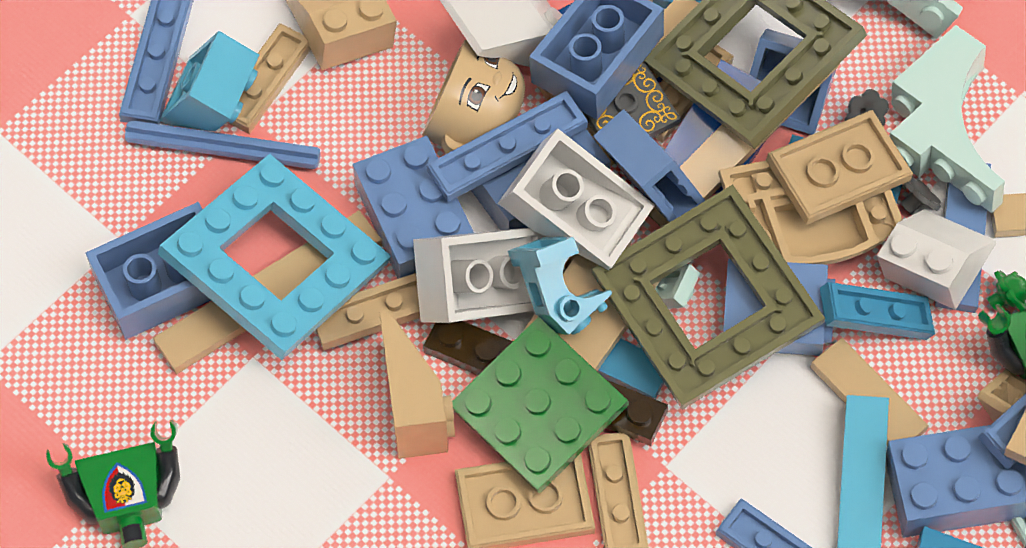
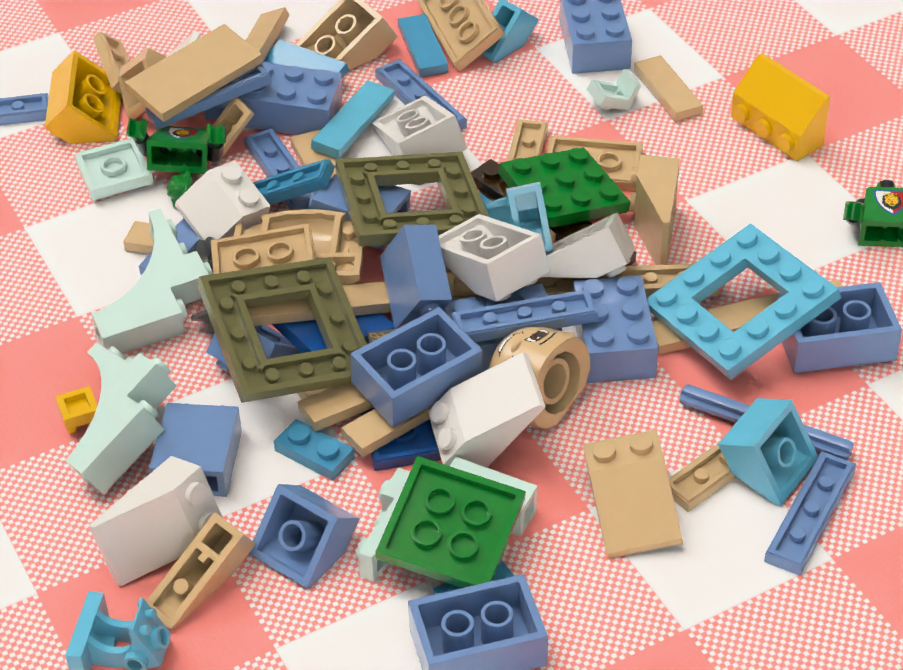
camera: 160 degrees left, 20 degrees down
none -> medium blue tile [244,128,318,210]
none -> white slope [371,96,468,156]

